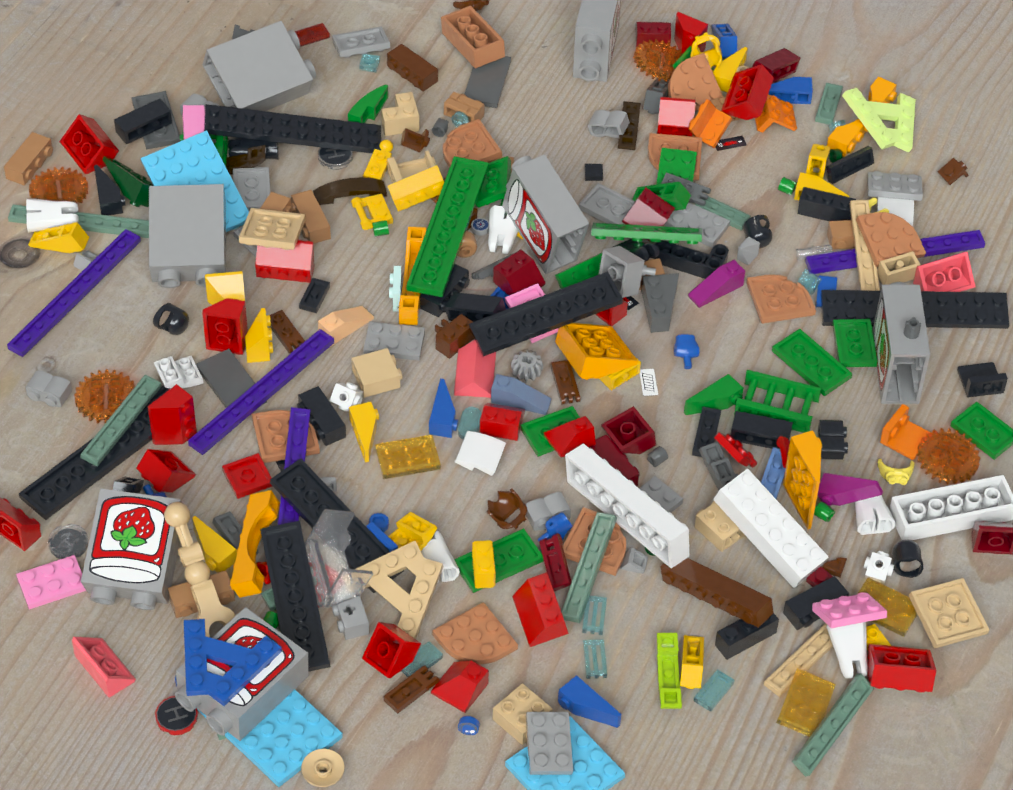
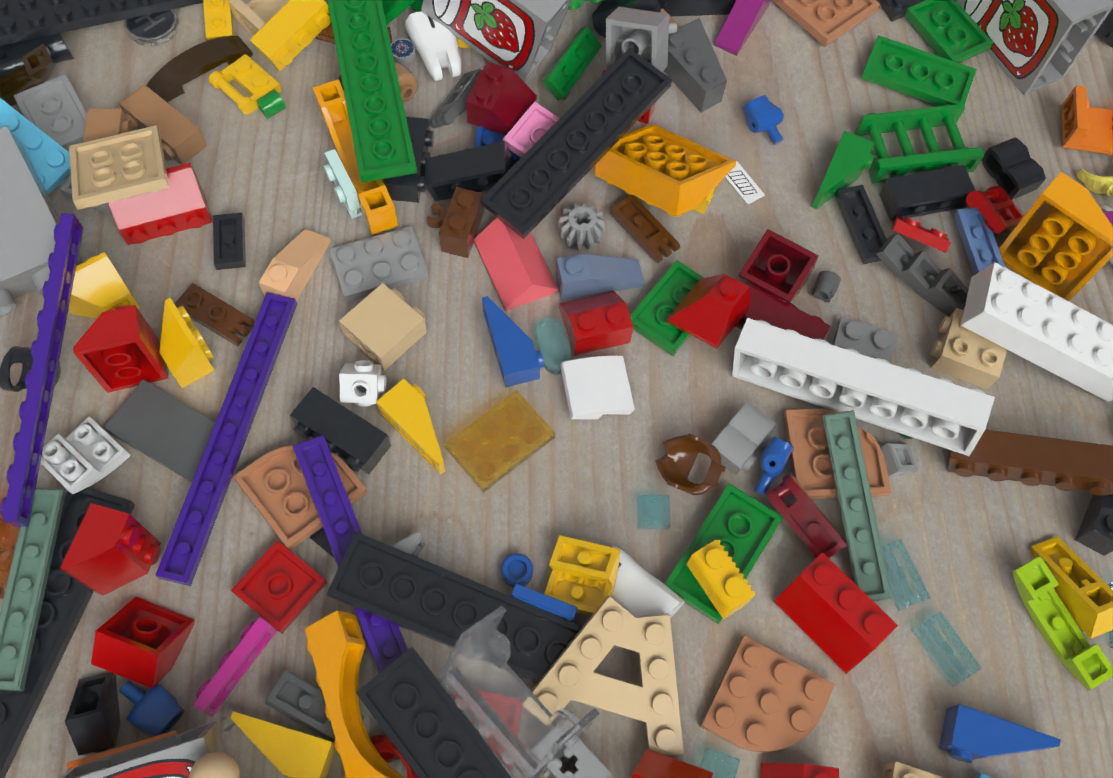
camera: 30 degrees left, 15 degrees up
none -> dark purple plate [1,213,83,527]
none -> dark pink plate [192,617,277,717]
none -> clear light blue plate [637,495,671,529]

